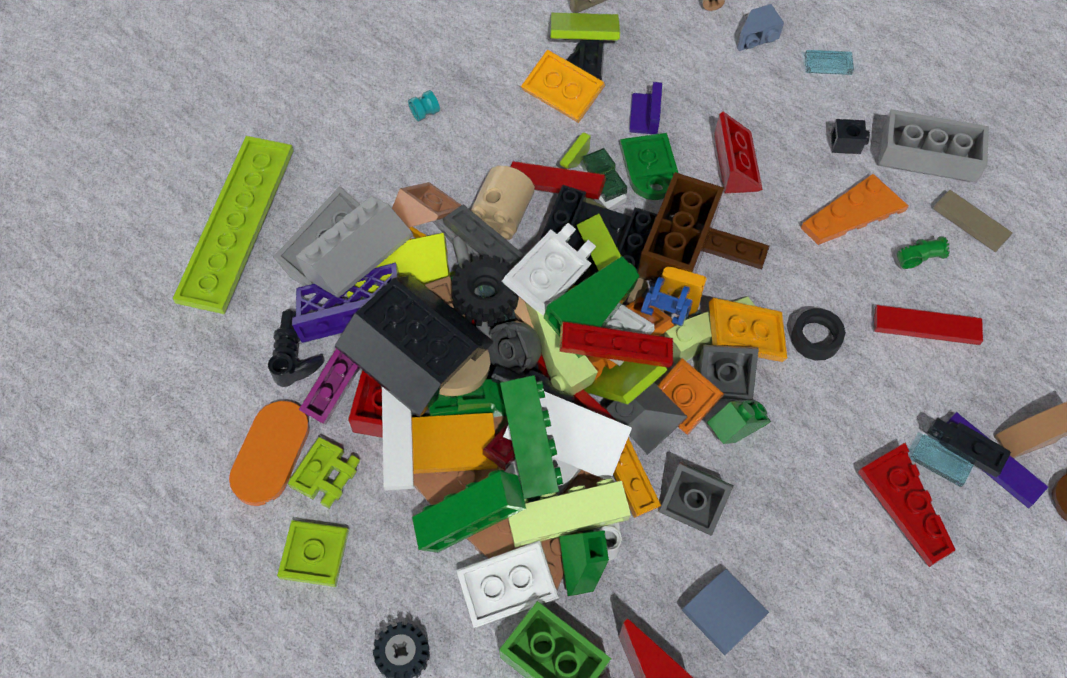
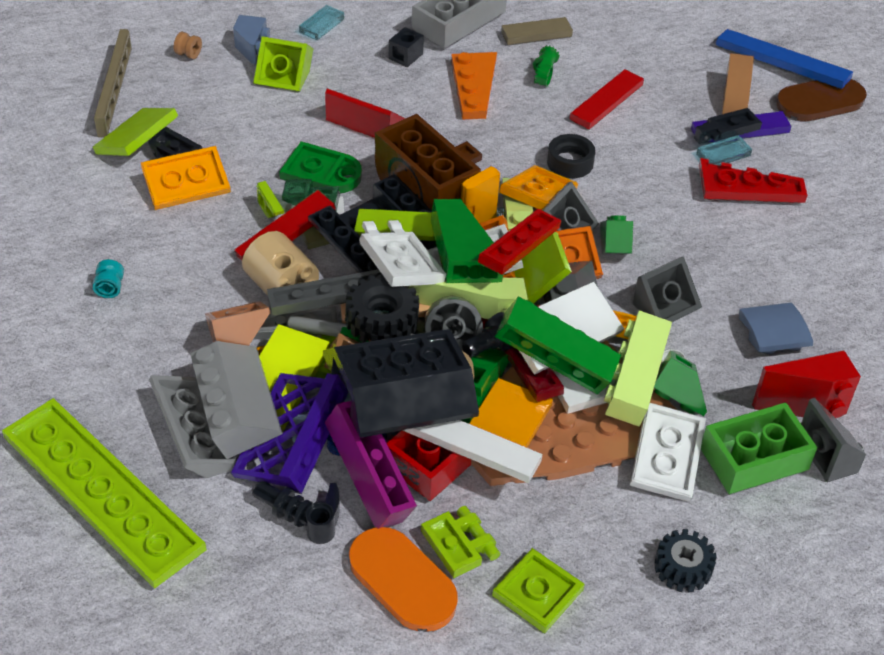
camera: 60 degrees left, 15 degrees down
green brick [412,470,526,553] -> none
dark purple panel [629,82,662,135] -> none
blue piece [641,277,693,326] -> none
none -> lime slope [253,36,314,92]

